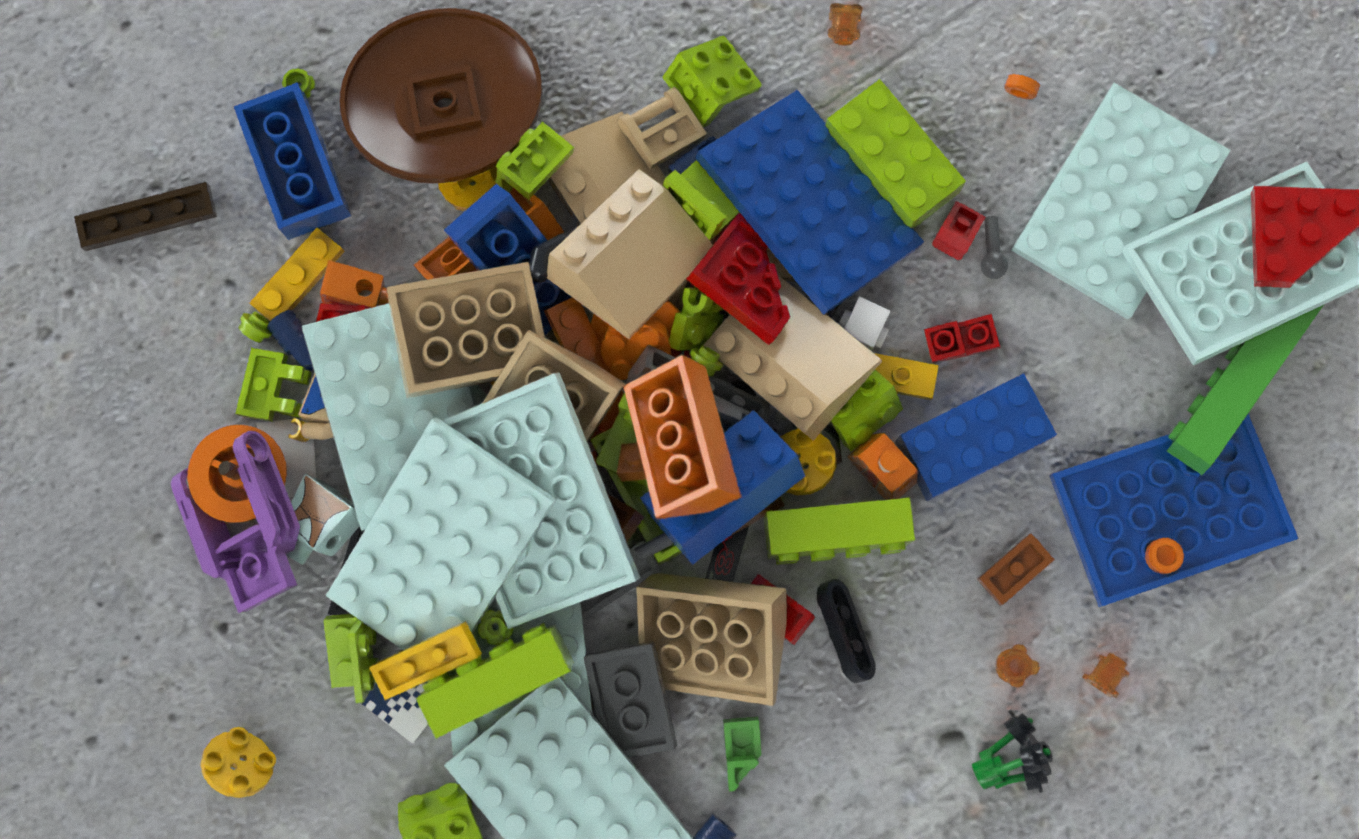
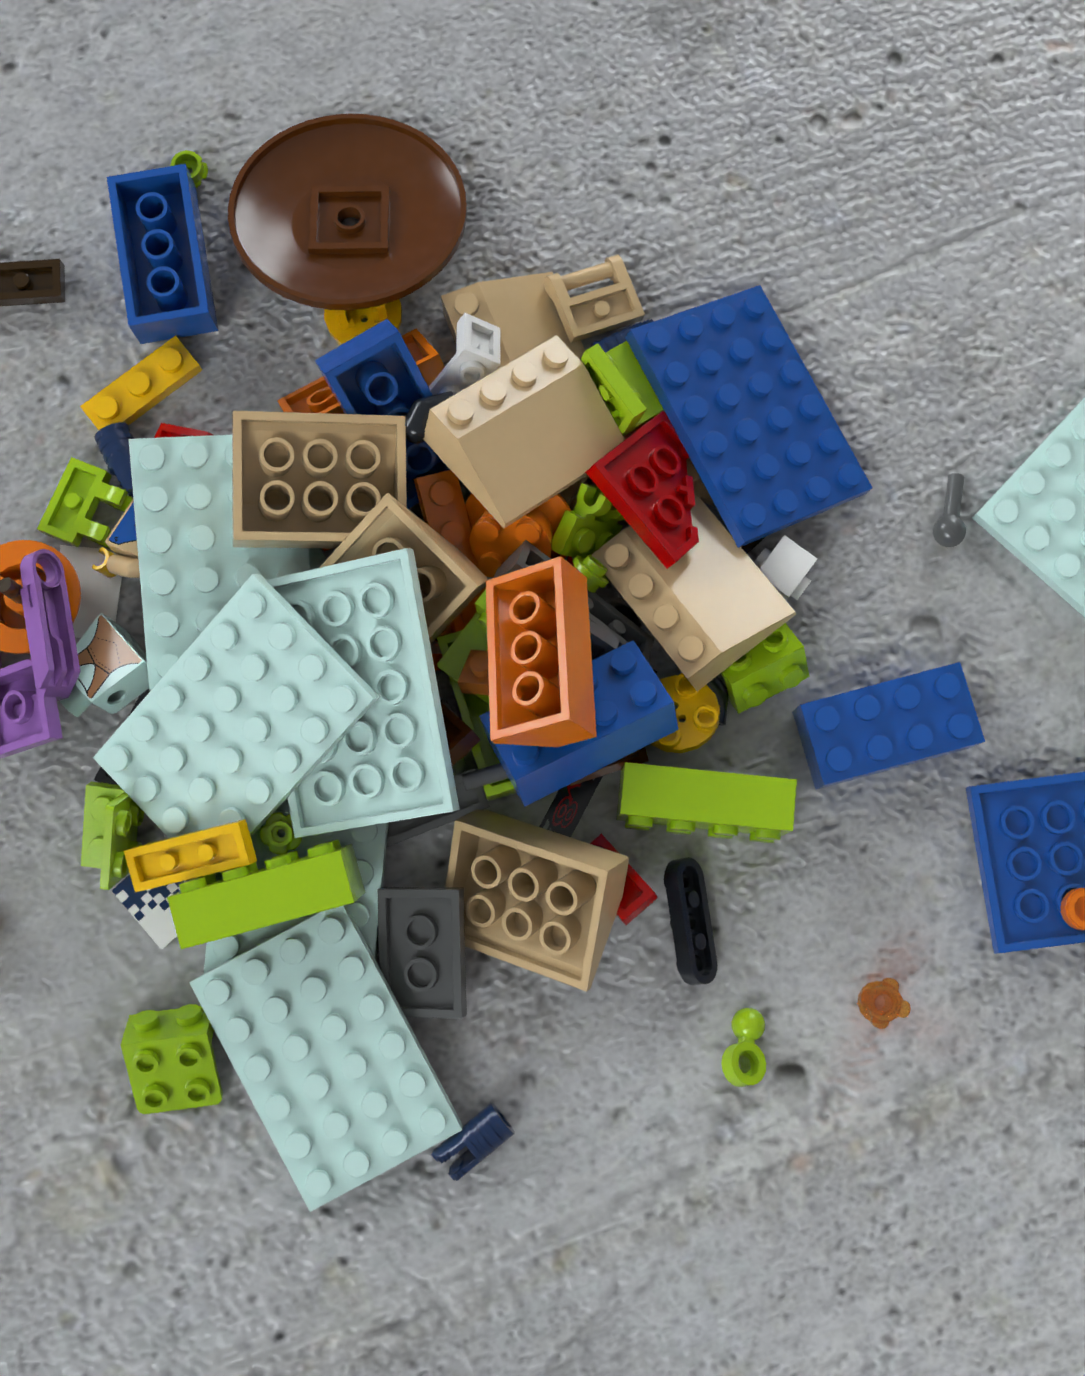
camera: 10 degrees right, 0 degrees up
lime plate [238,312,272,343] -> none
orange torso [320,260,389,308] -> none
lime bracket [495,121,574,200] -> none
lime bracket [662,36,762,128] -> none
bright green slope [723,716,762,791] -> none
lime brick [825,79,966,229] -> none
clear orange brick [827,3,863,46] -> none
orange torso [847,433,918,500] -> none
yellow plate [874,353,939,400] -> none
red slope [924,314,1001,363] -> none
red slope [932,201,986,260] -> none
plant [972,710,1053,793] -> none
dark orange plate [977,533,1055,606] -> none
orange tile [1004,74,1040,100] -> none
clear orange brick [1082,653,1130,699] -> none
none -> white bracket [429,313,500,395]
none -> lime plate [721,1008,766,1087]

